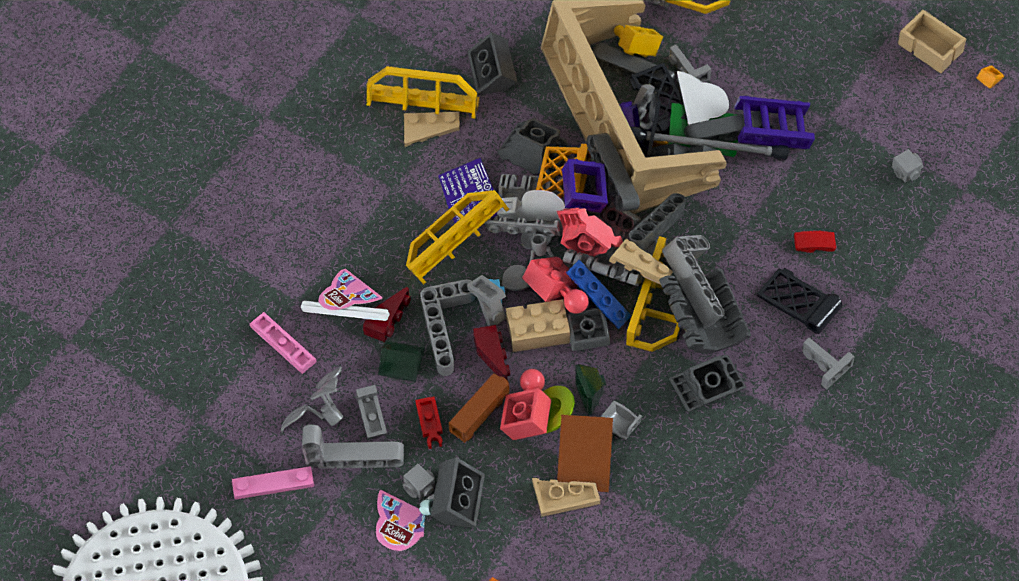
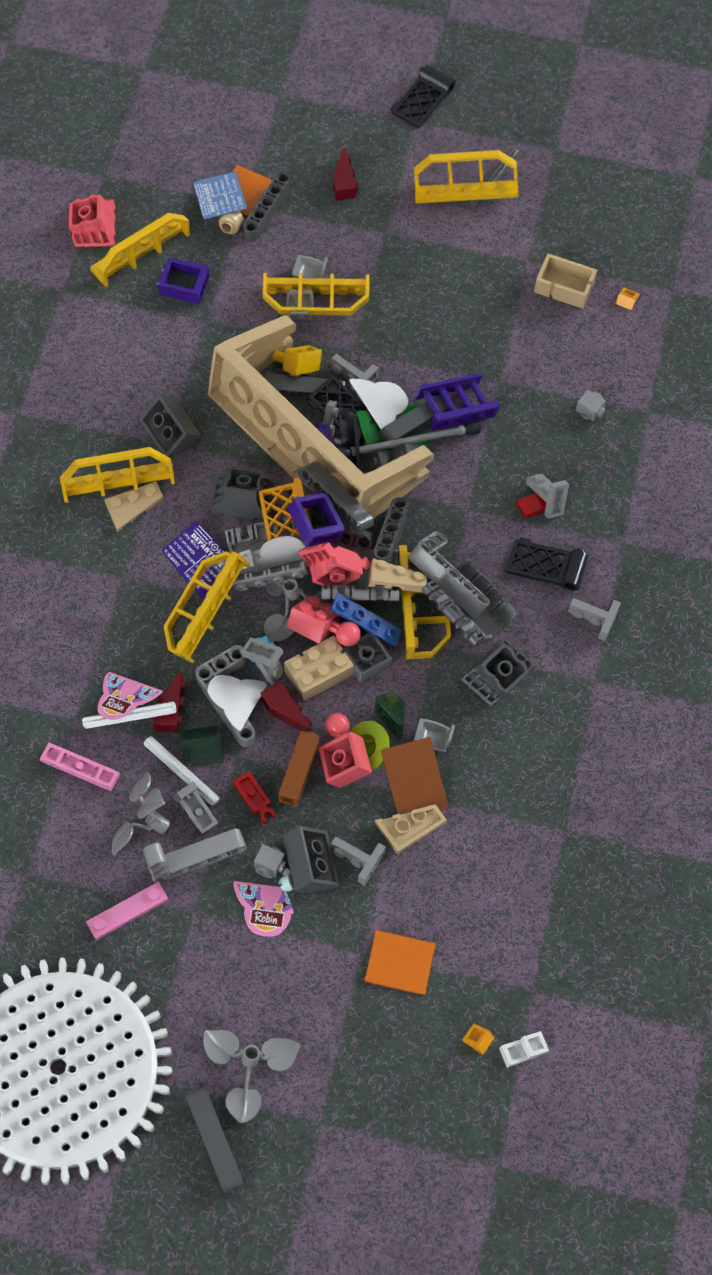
camera: 25 degrees left, 5 degrees up
none -> white axle [144,736,219,806]
none -> white sticker [208,675,267,731]
none -> light grey bracket [331,837,386,886]
none -> light grey bracket [526,474,569,519]

